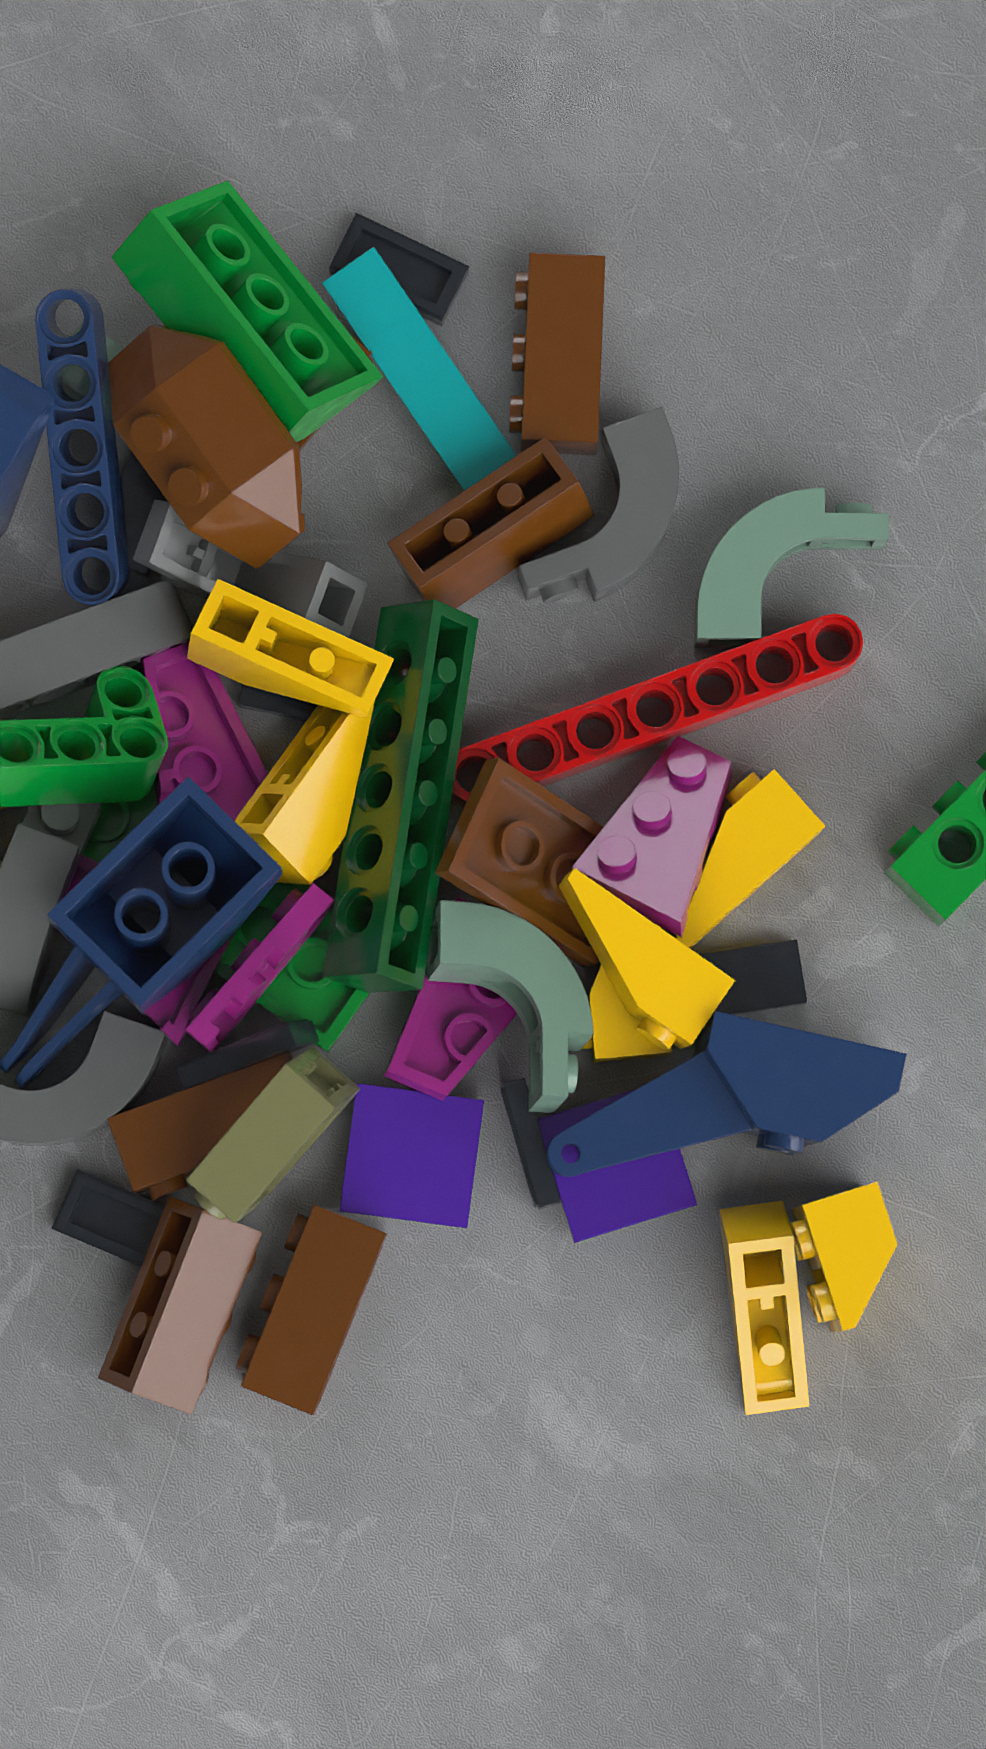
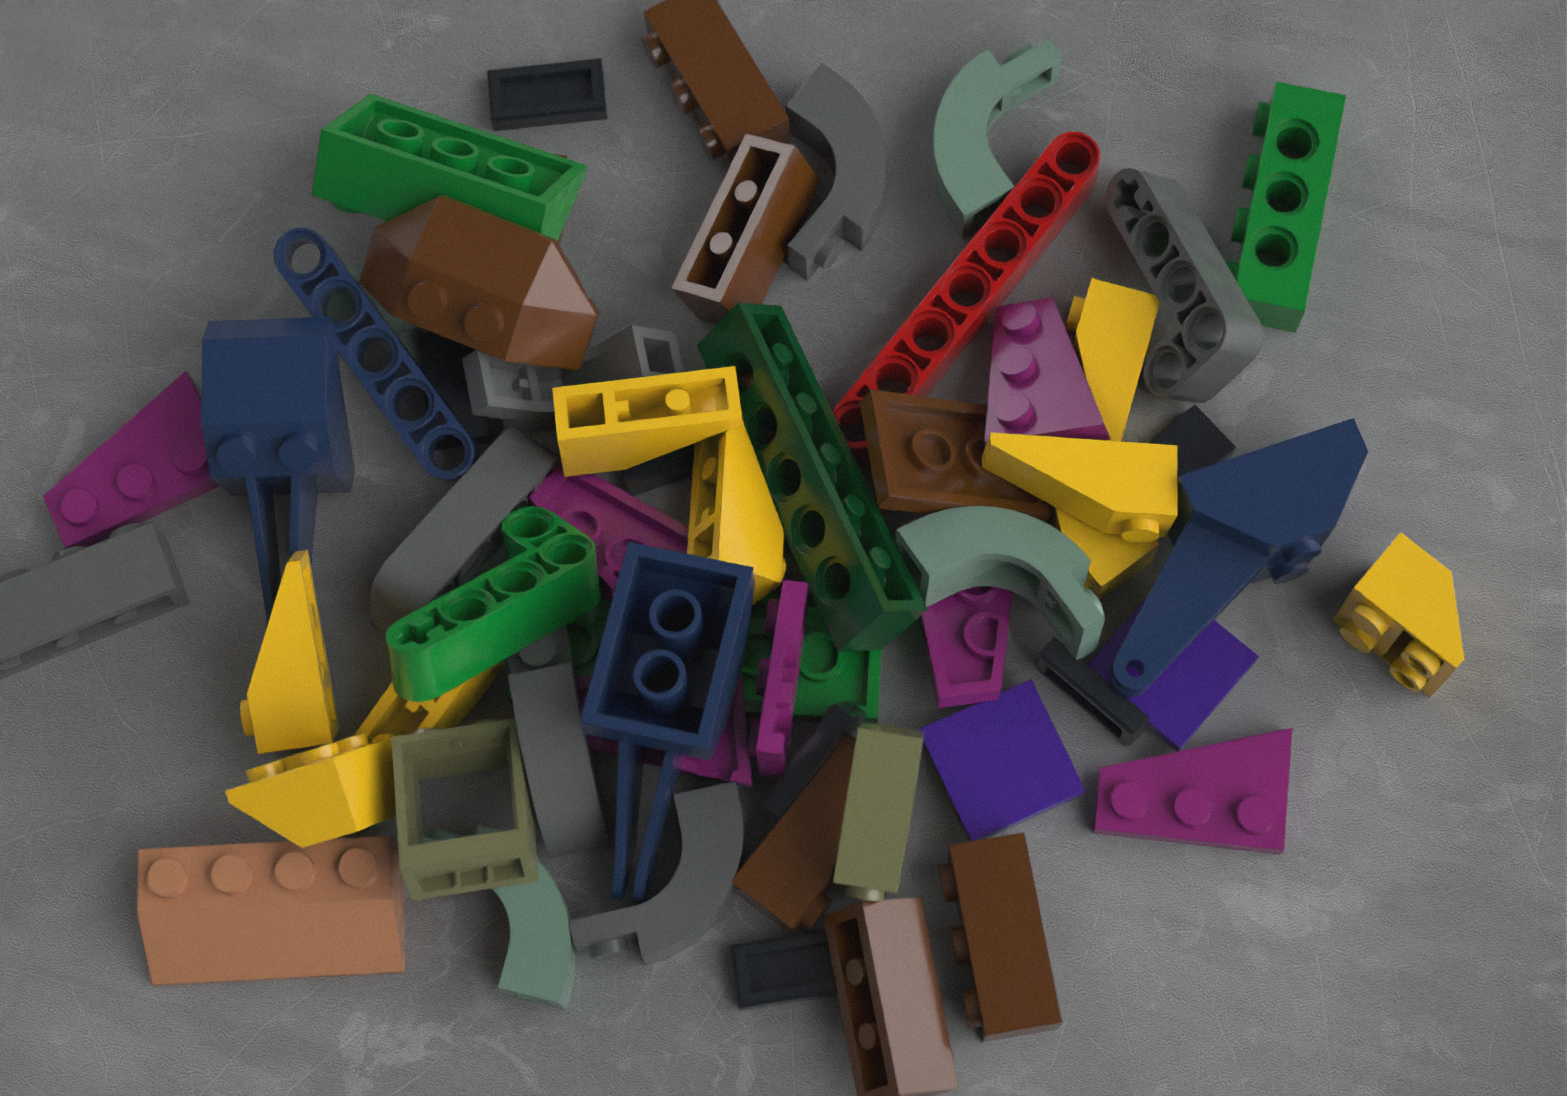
camera: 20 degrees left, 10 degrees down
teal tile [322,247,517,491] -> none
yellow slope [719,1201,809,1415] -> none
none -> magenta wing [1093,728,1293,855]
none -> dark grey beam [1105,168,1264,404]

